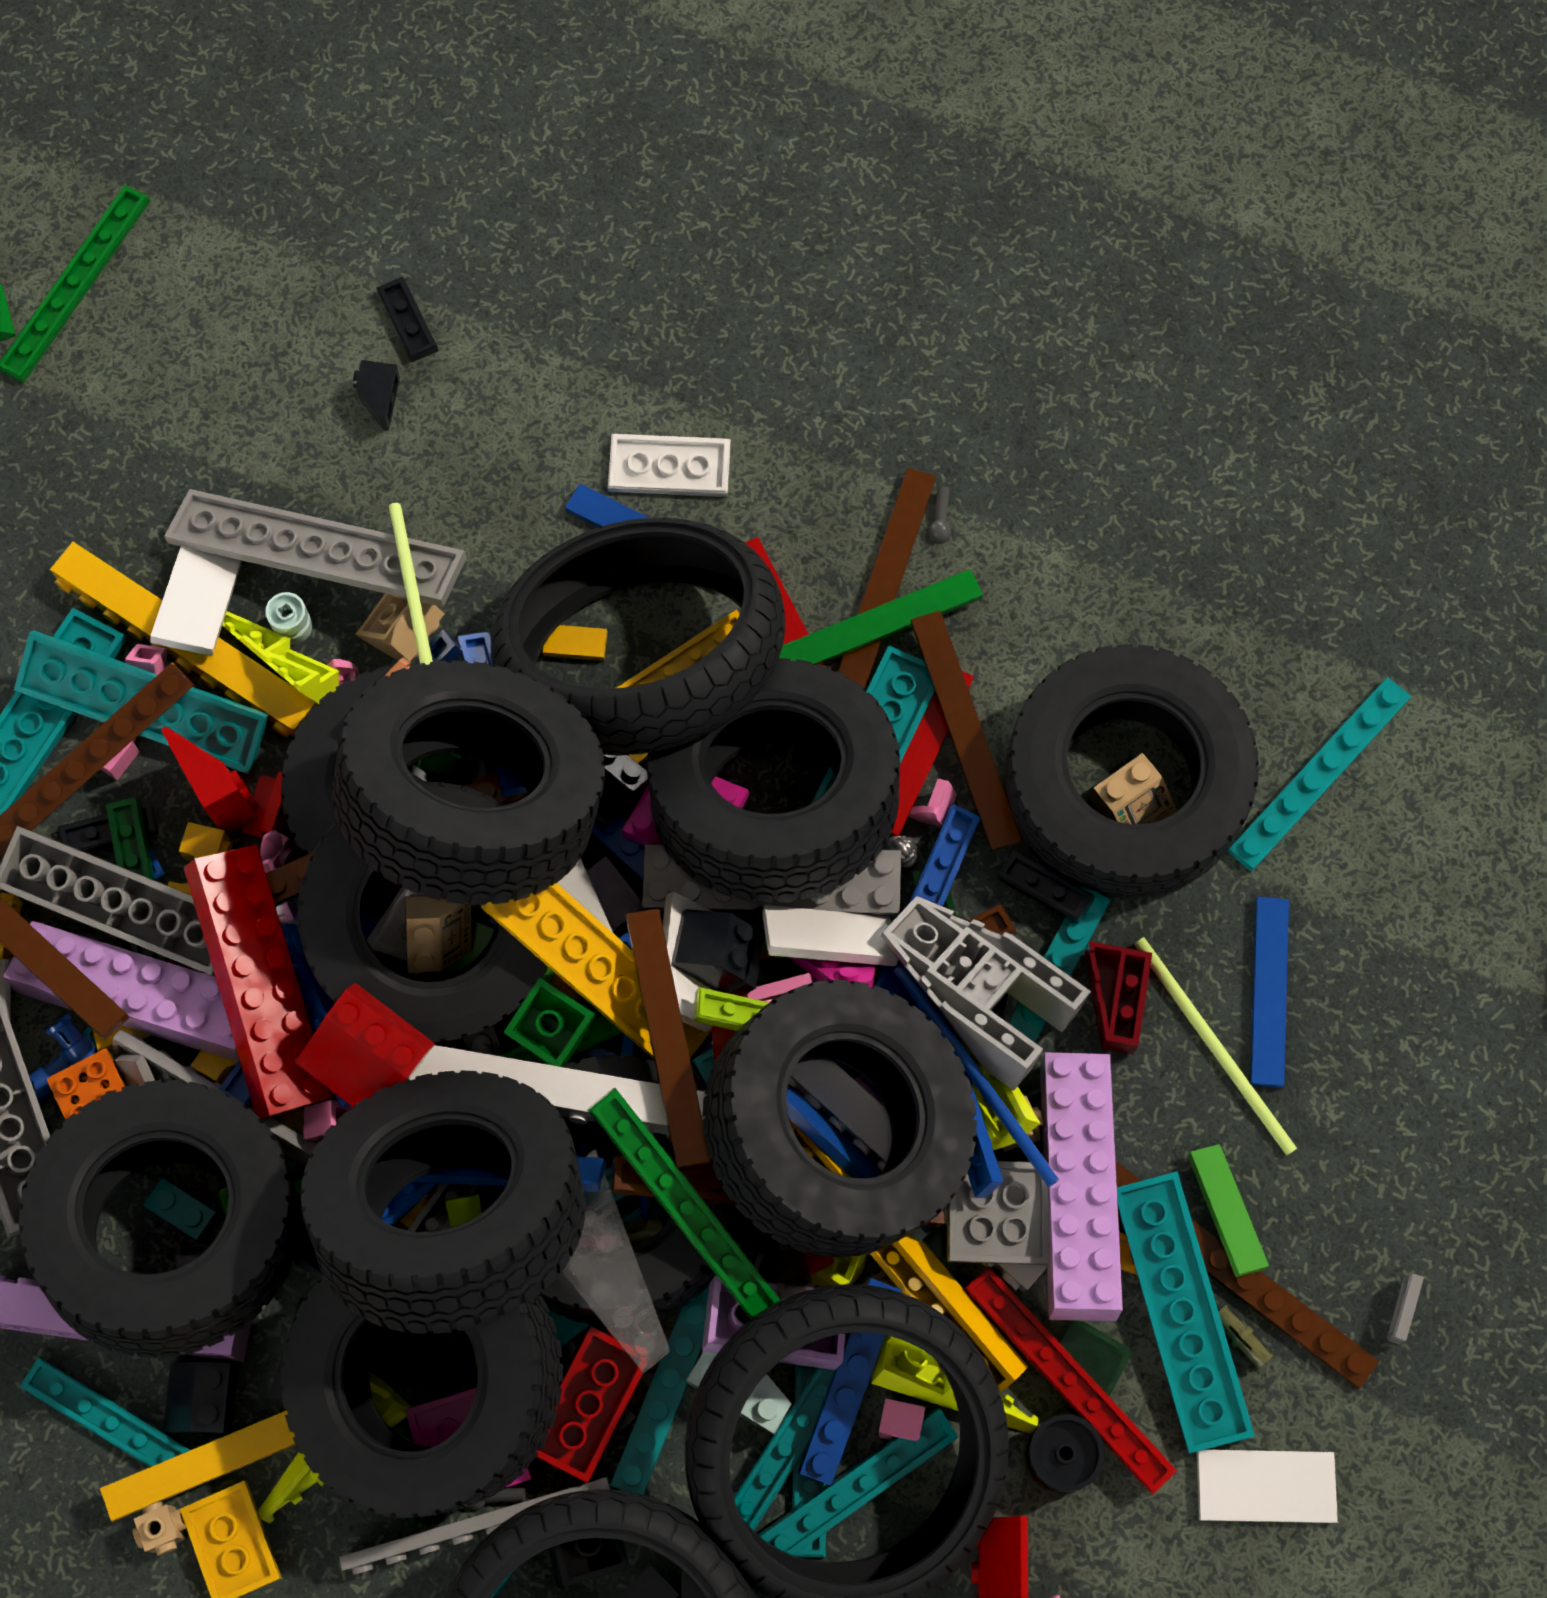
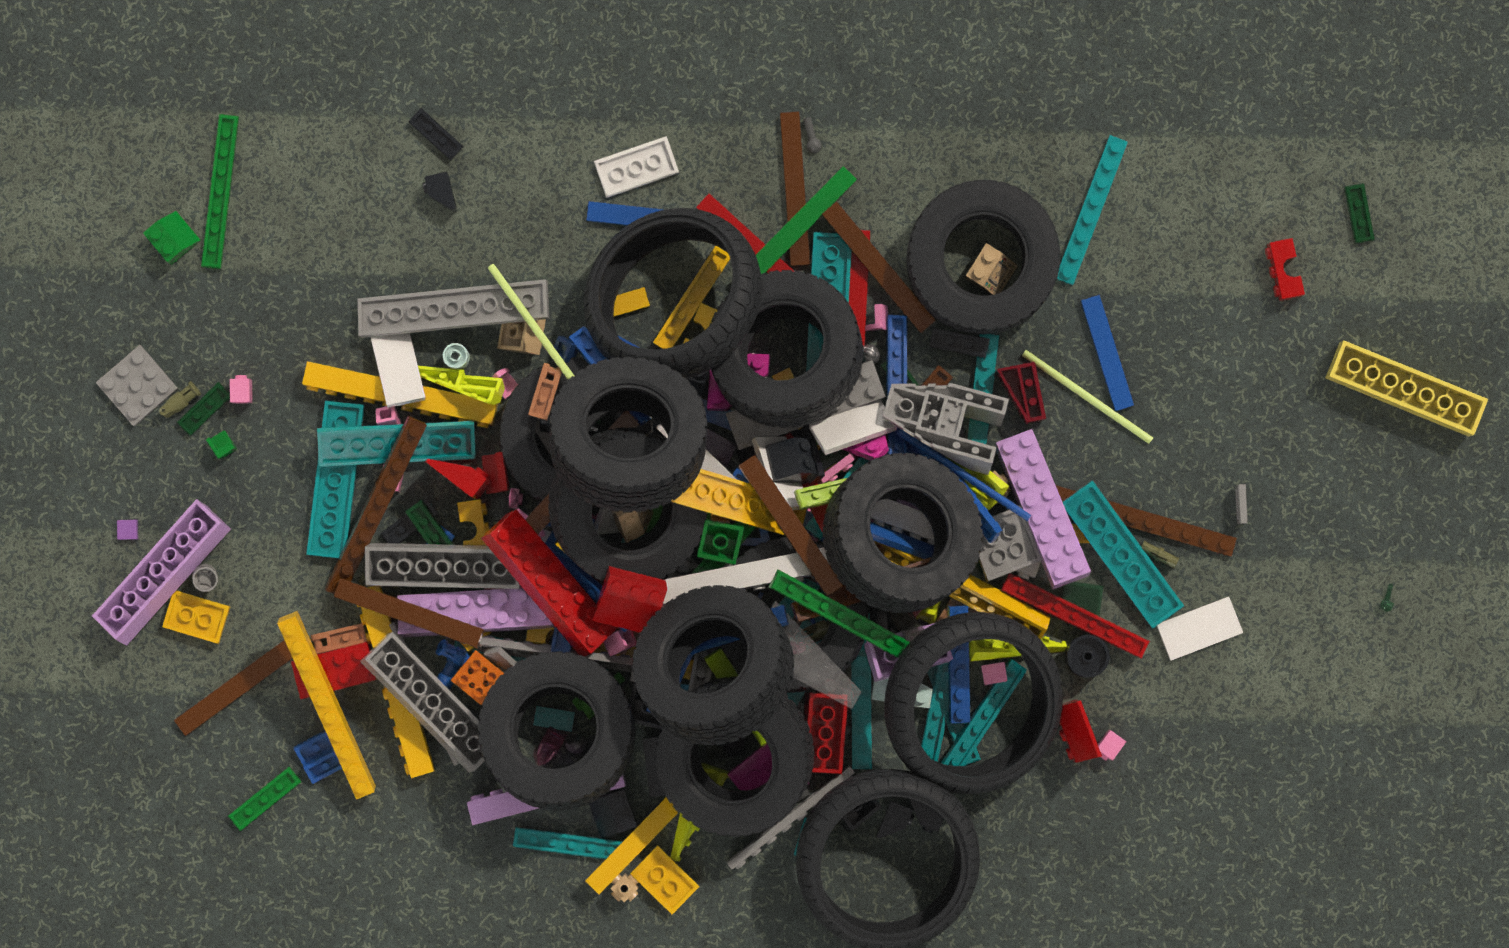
camera: 25 degrees left, 15 degrees up
bright green tile [1187,1144,1269,1278] -> none
none -> clear pink plate [537,726,567,765]

